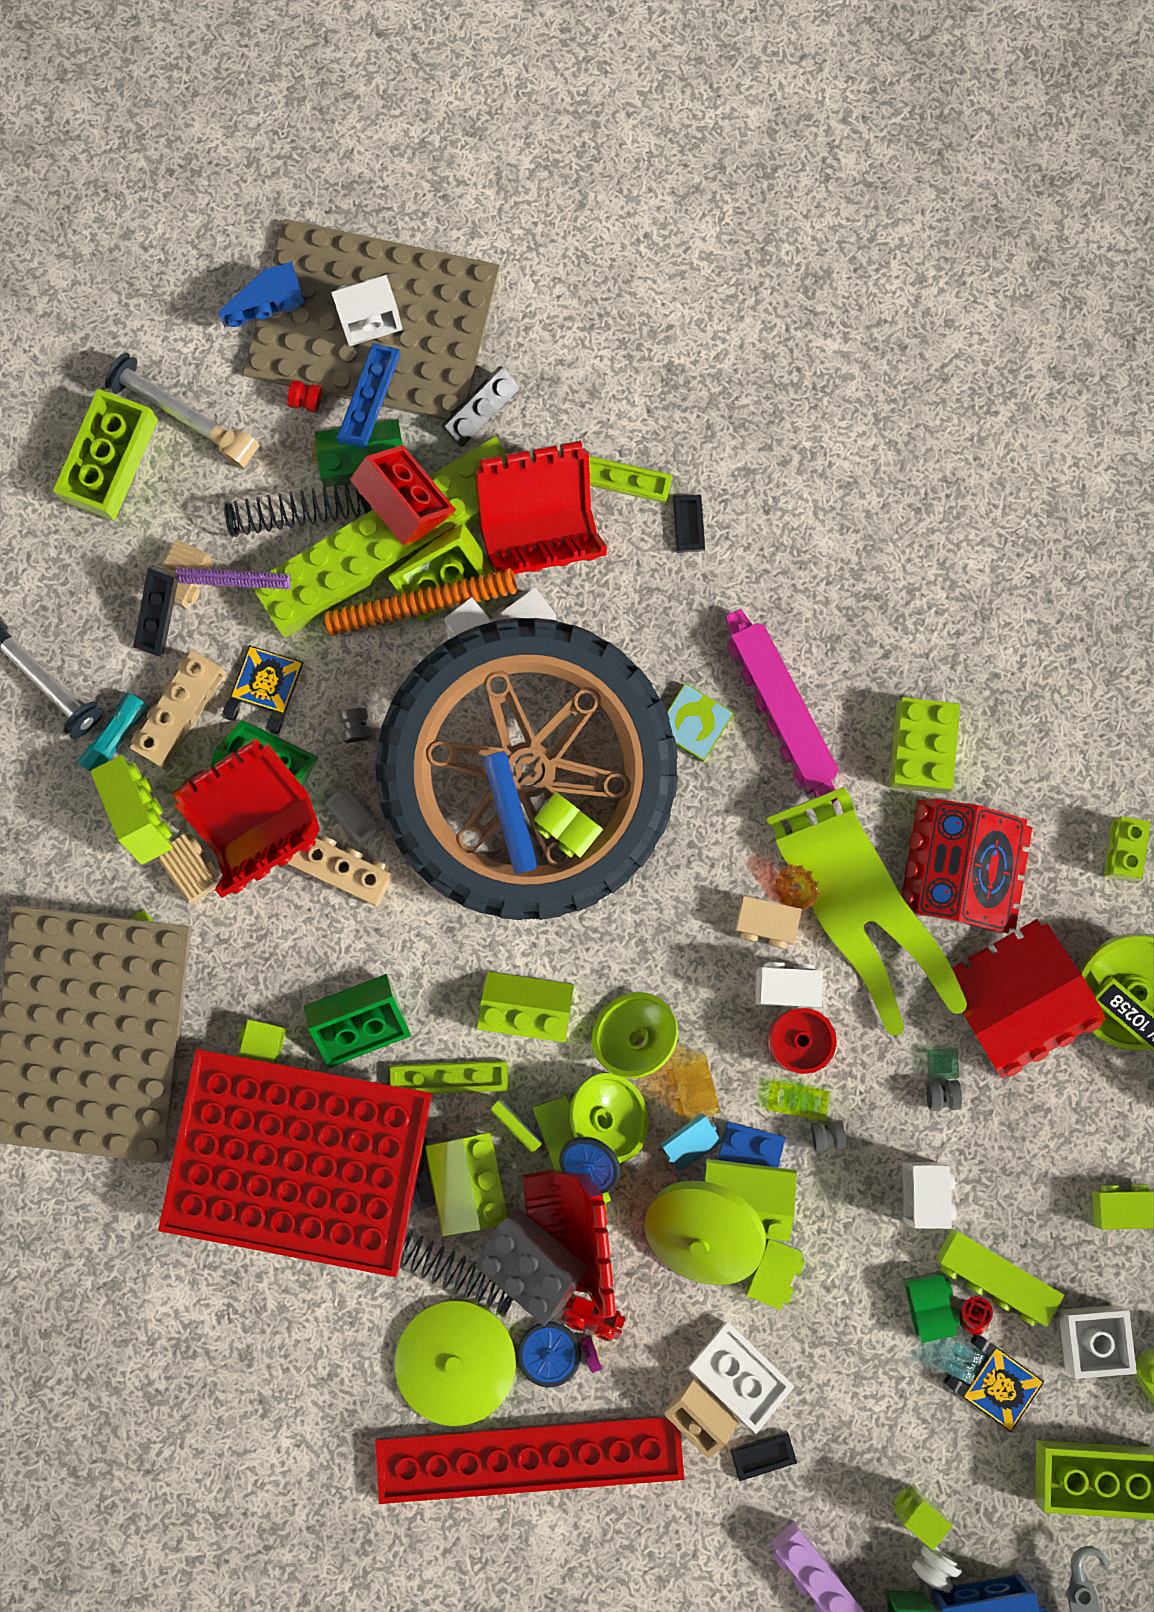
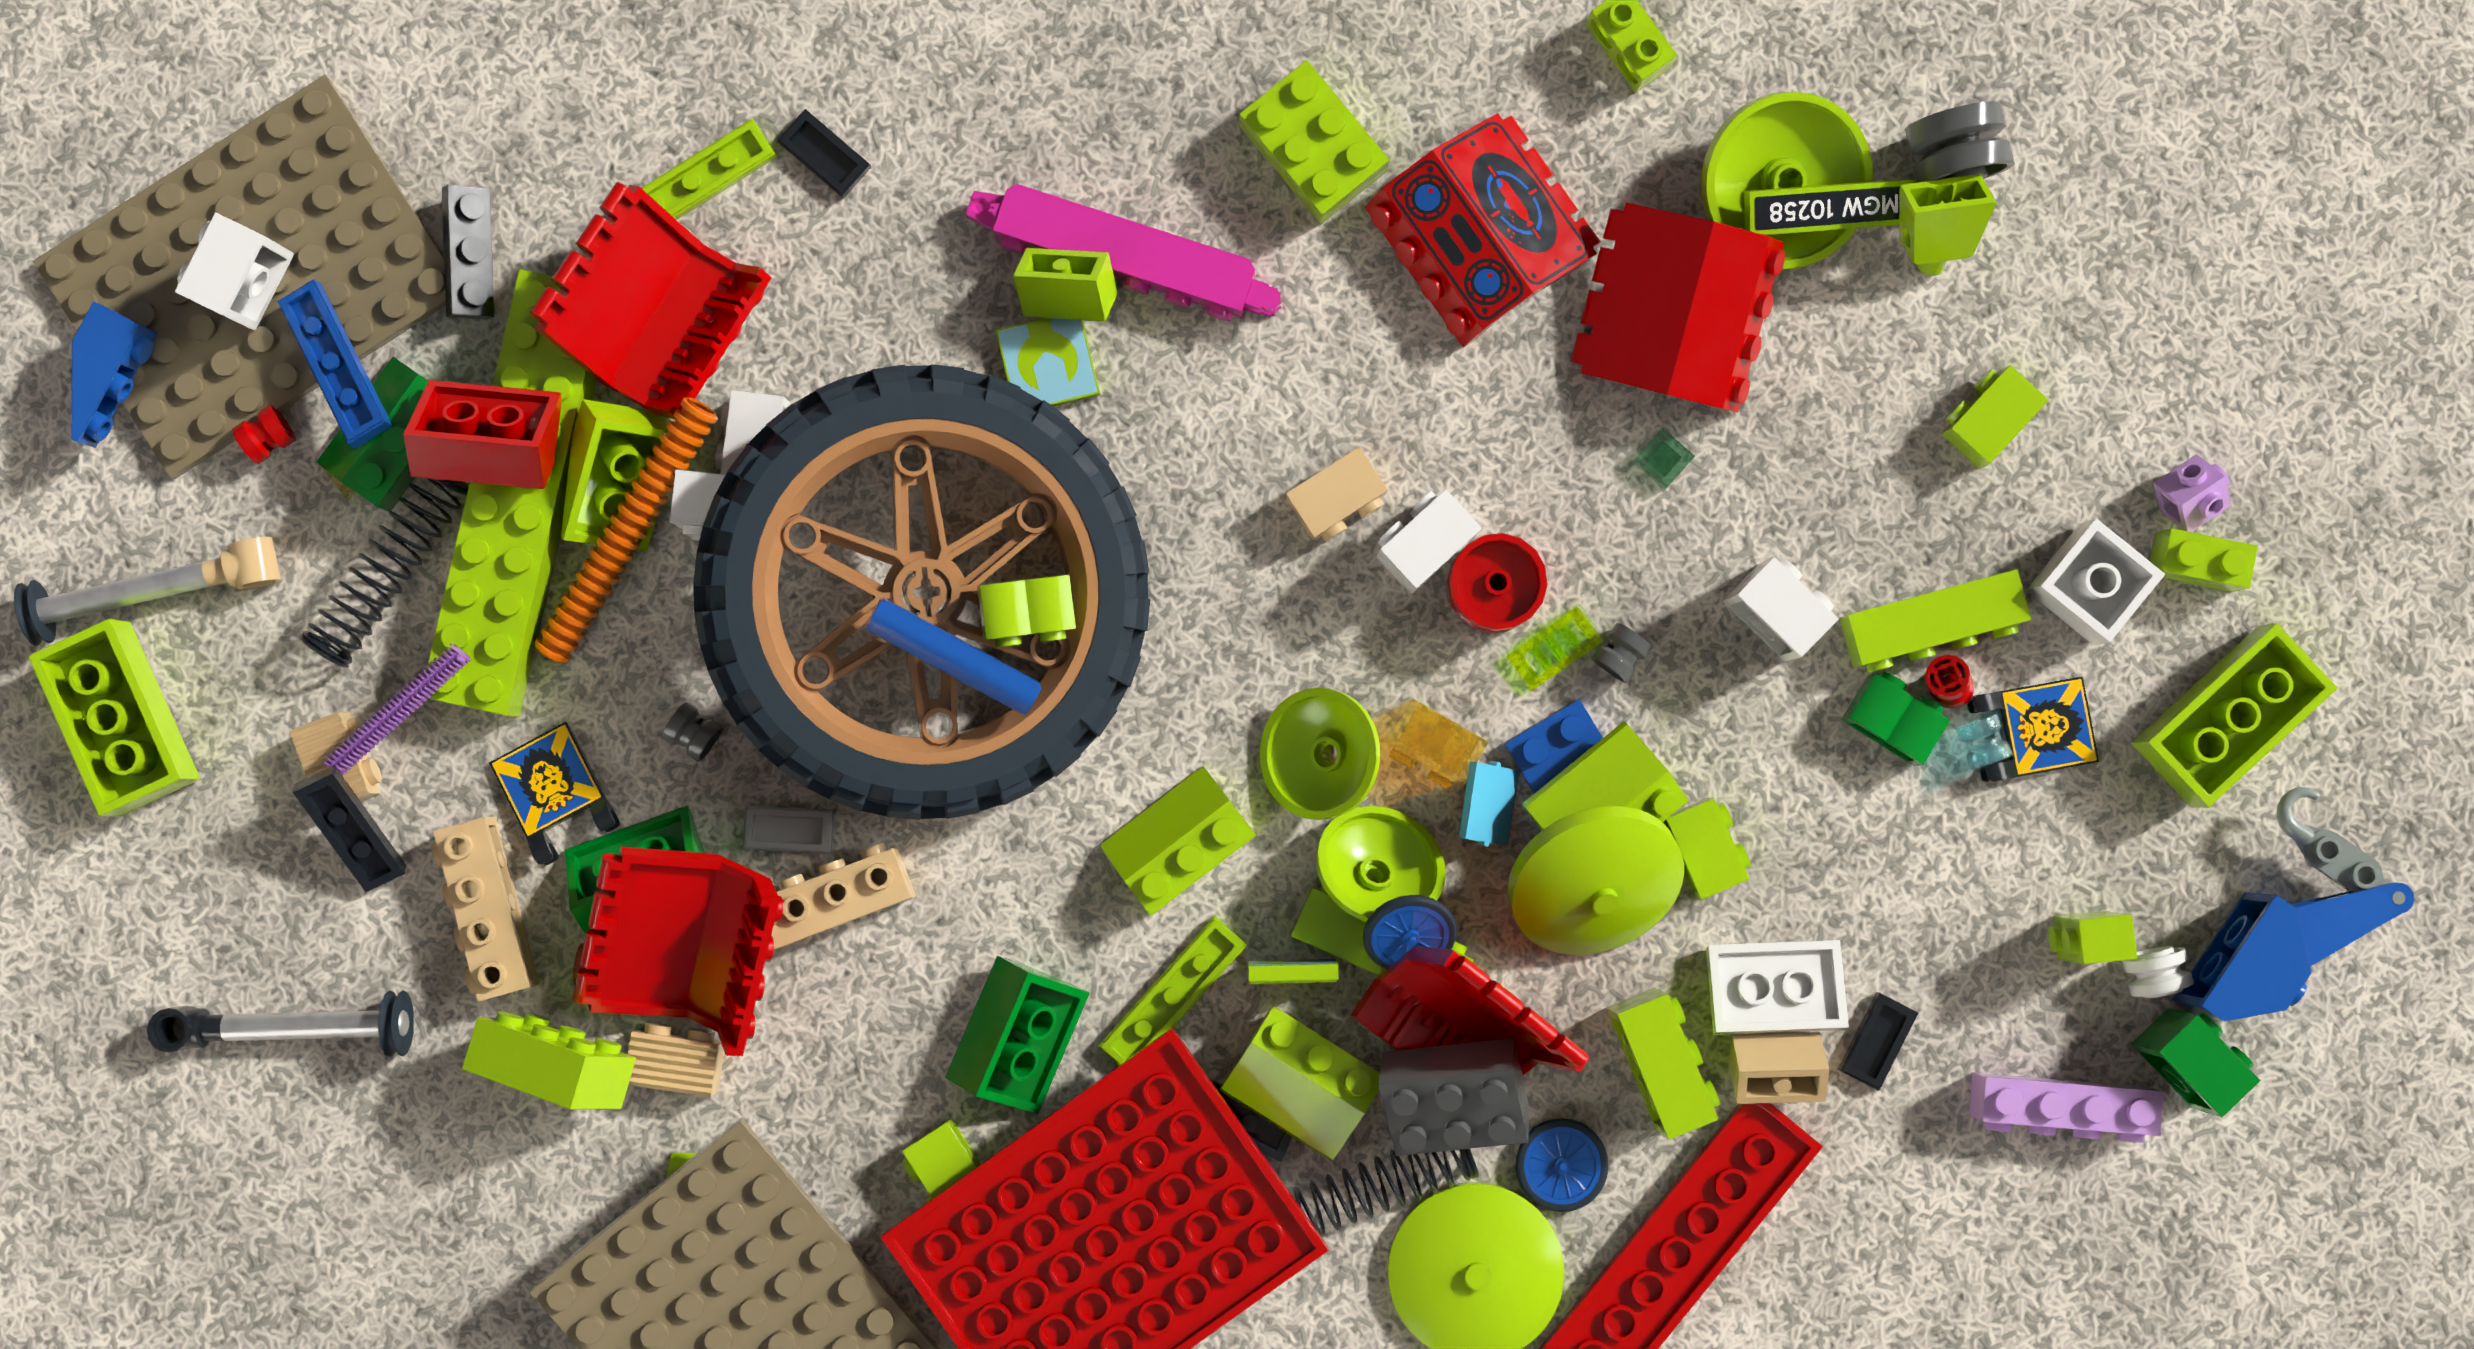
camera: 45 degrees left, 5 degrees up
teal axle [77,691,150,771] -> none
red hinge [561,1295,626,1341] -> none
magenta tile [581,1335,602,1373] -> none
lime flag [767,786,967,1036] -> none
clear orange gear [776,864,820,910] -> none
dark grey wheel [926,1080,962,1111] -> none
none -> lime brick [1013,248,1118,322]
none -> lime brick [1606,988,1720,1140]

